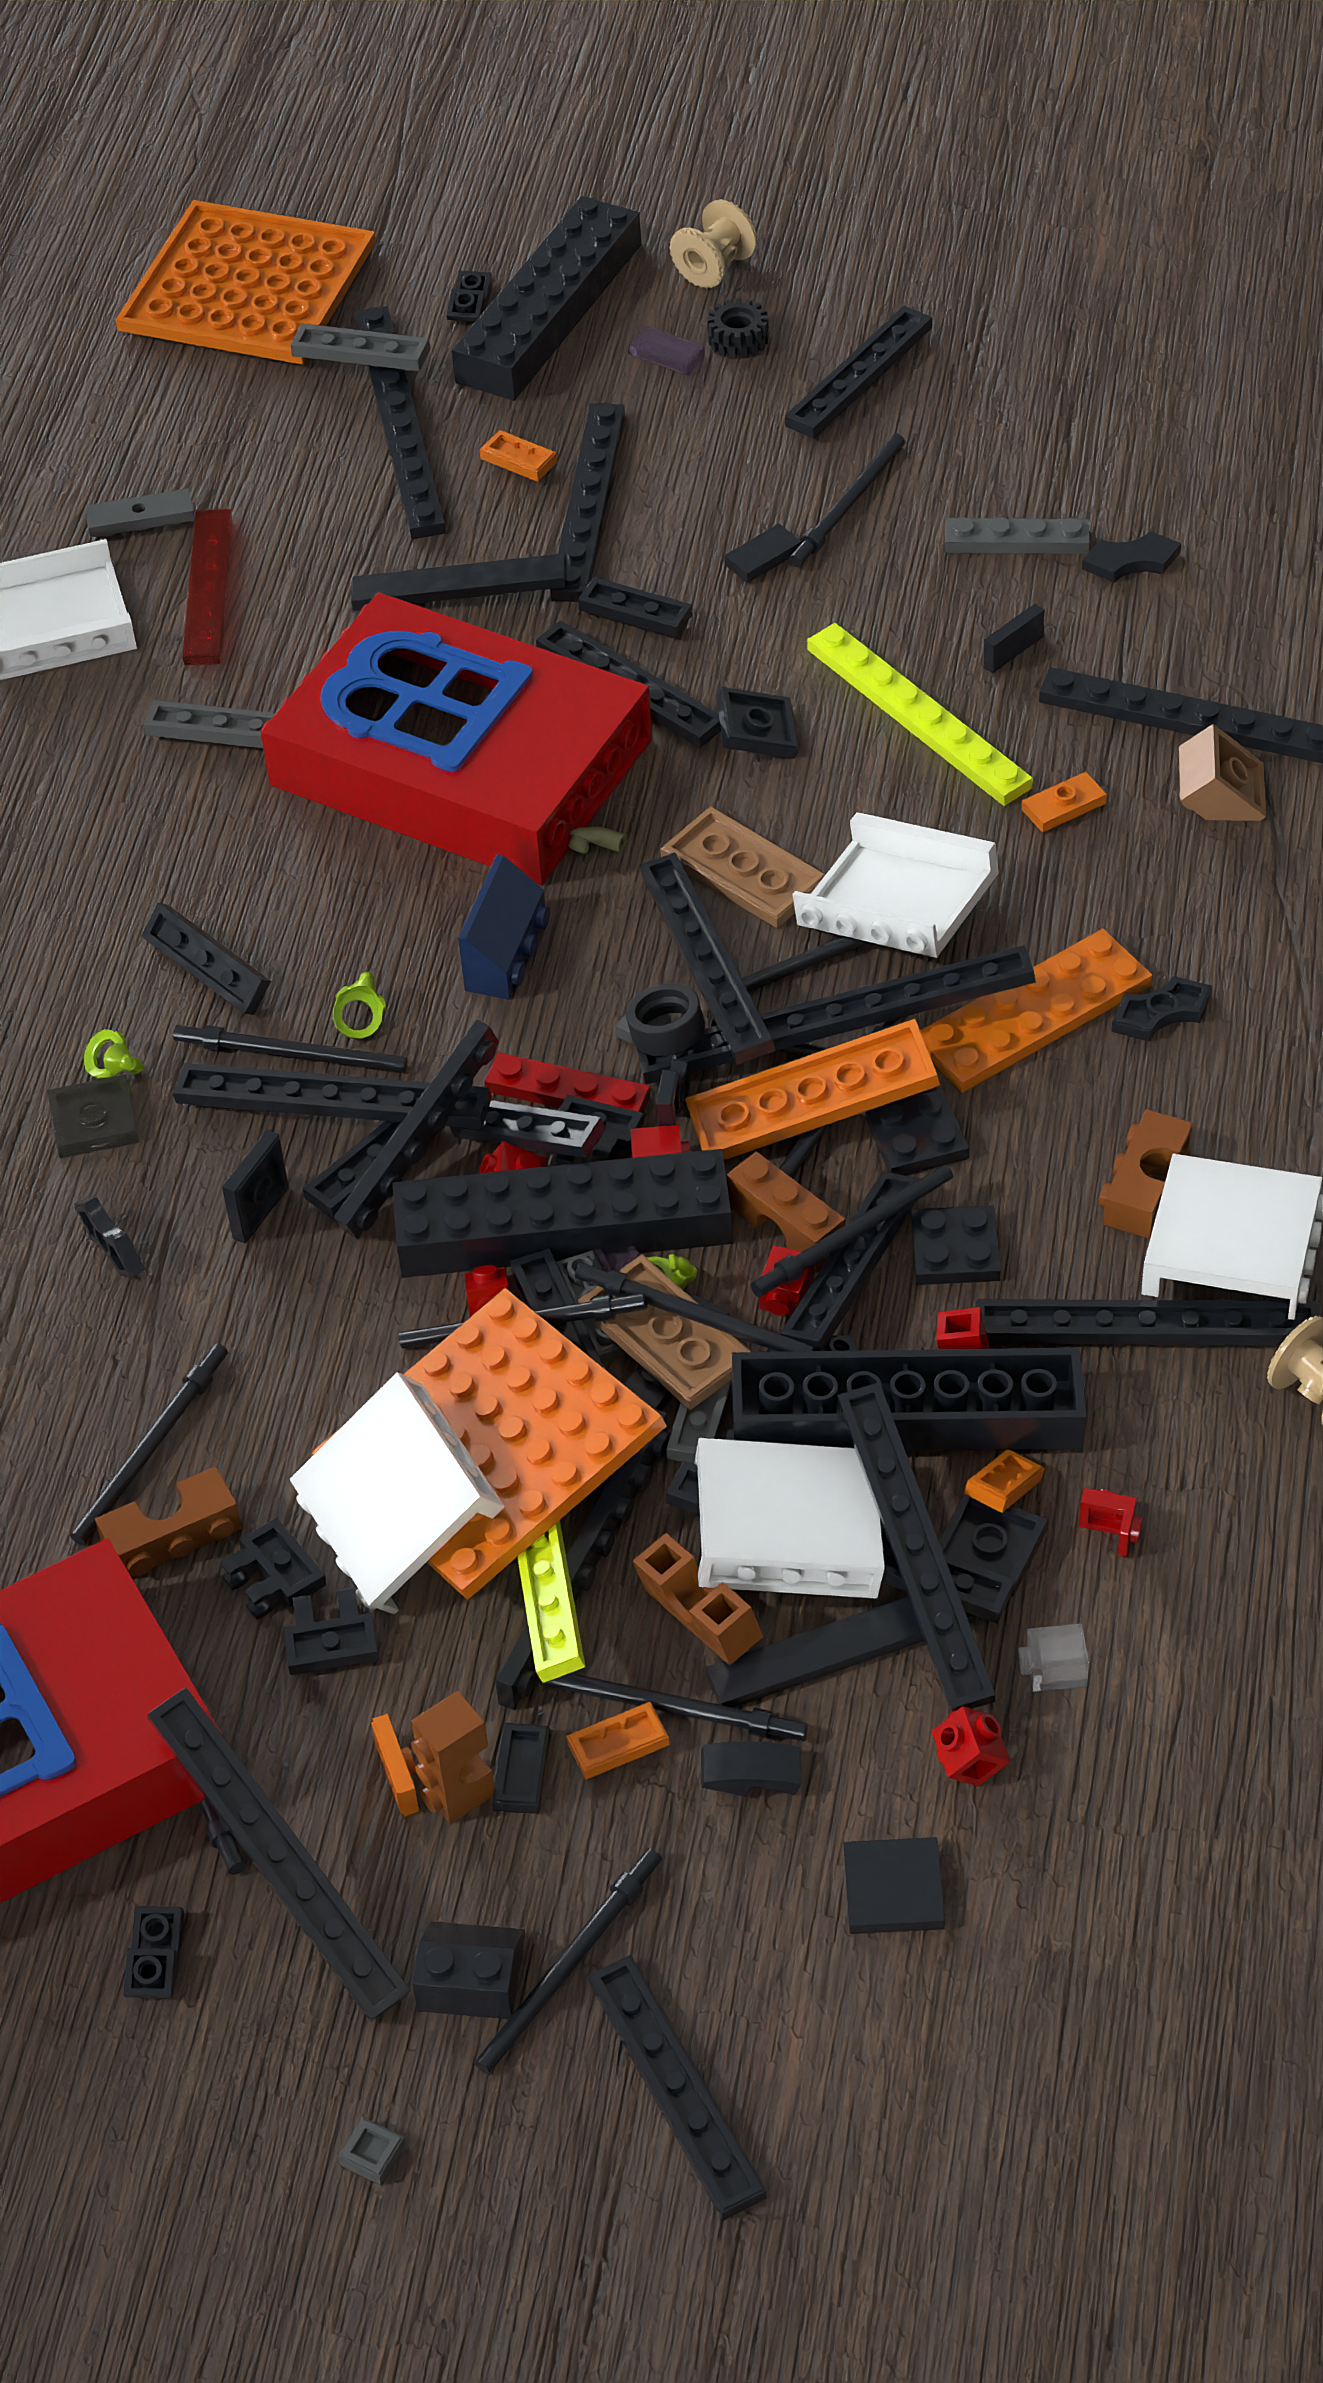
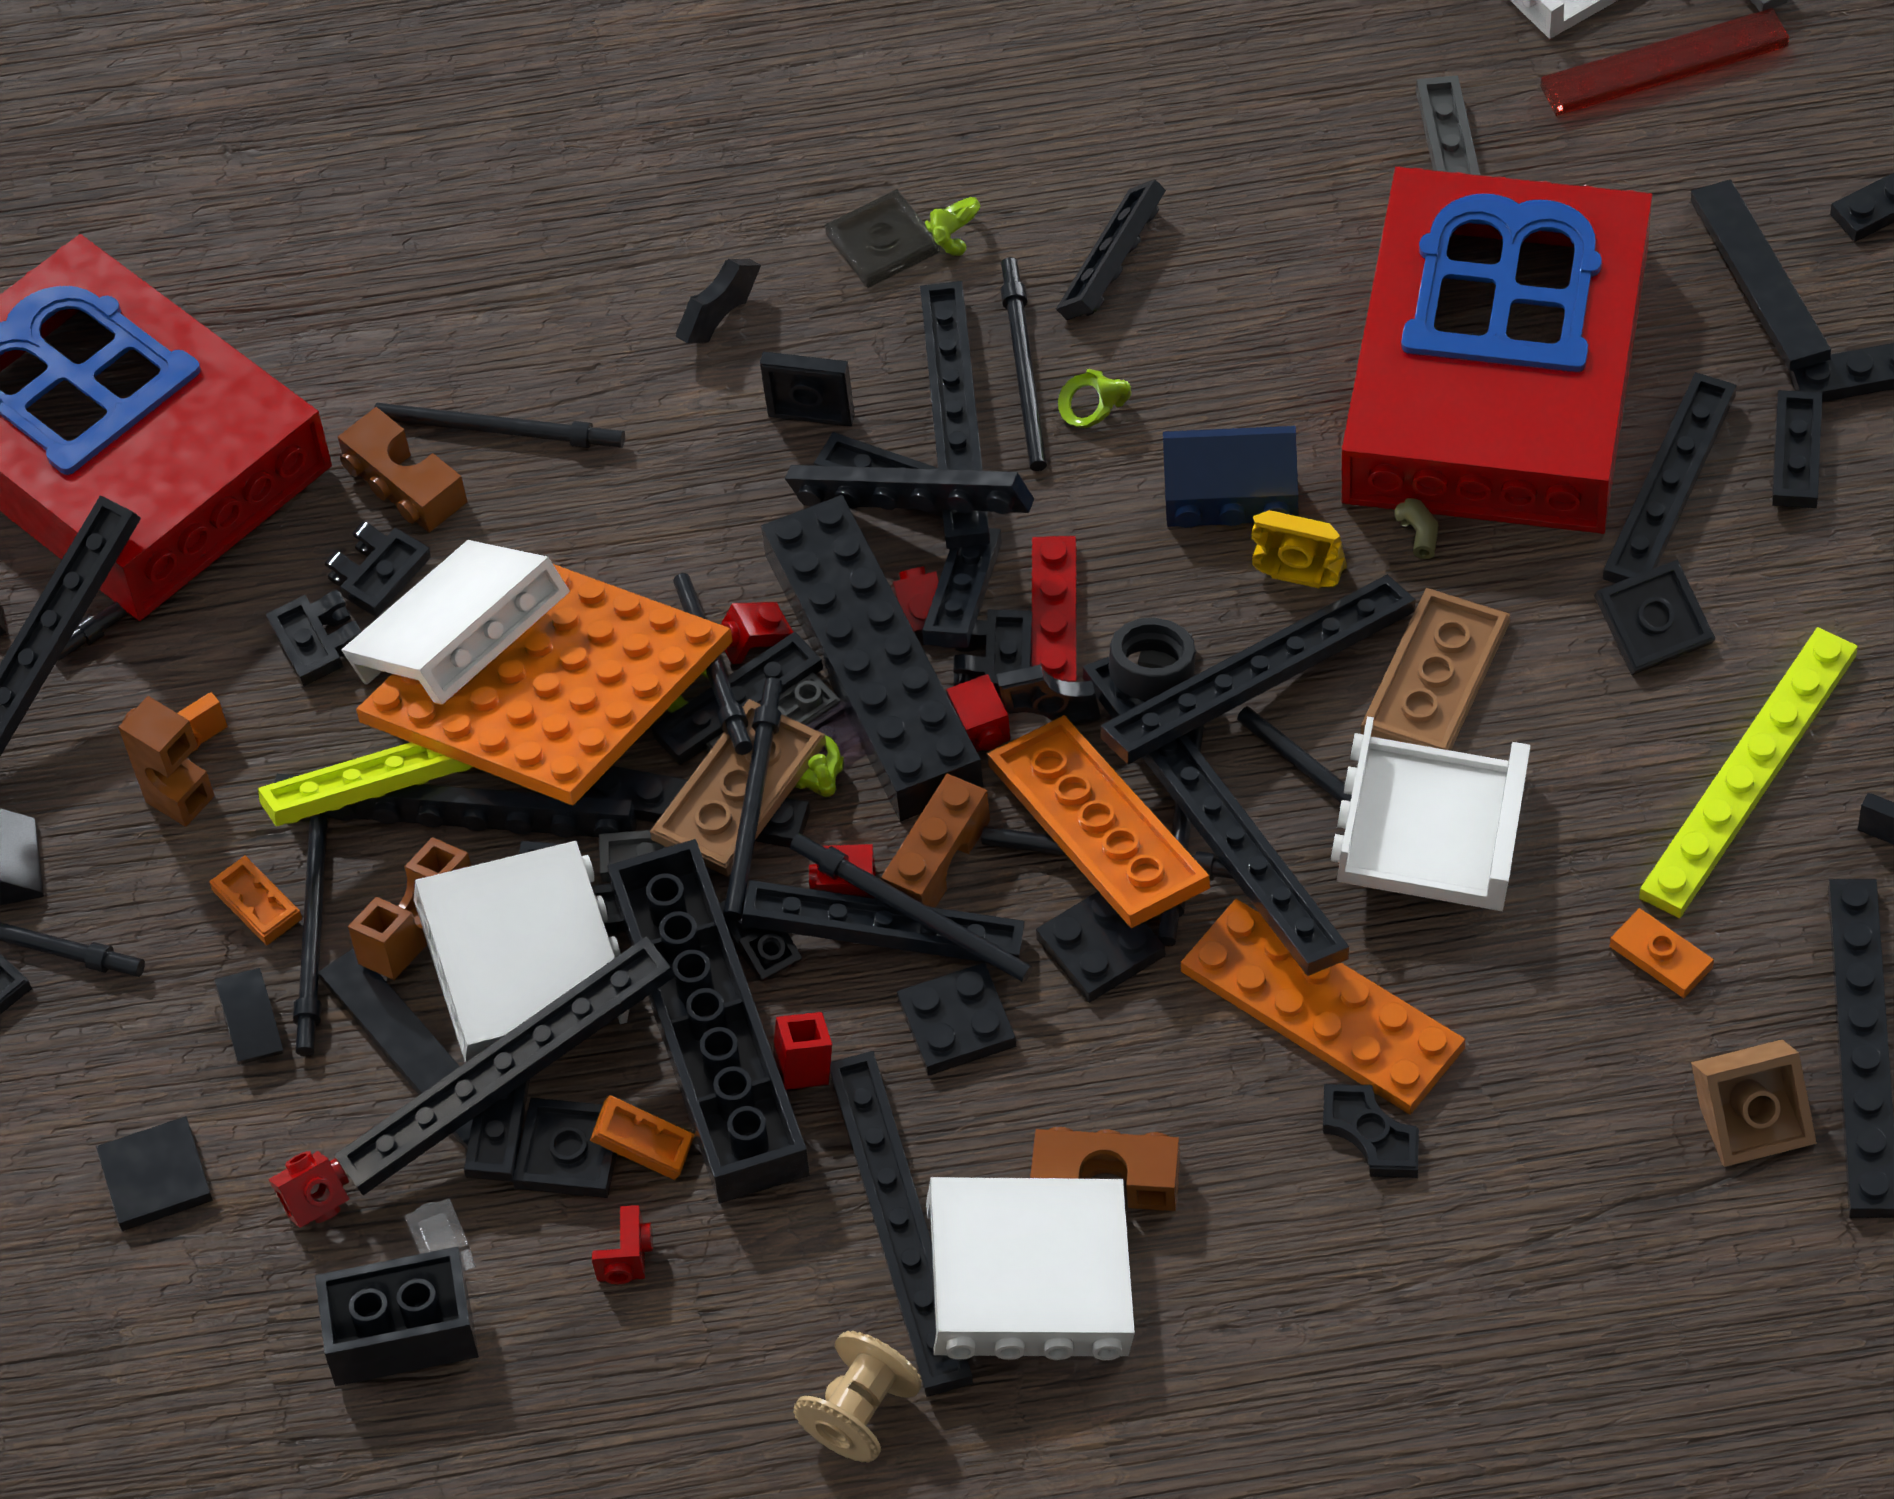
camera: 75 degrees right, 5 degrees up
black tile [492,1723,551,1814] -> none
none -> black slope [315,1246,479,1387]
none -> yellow slope [1252,510,1347,589]

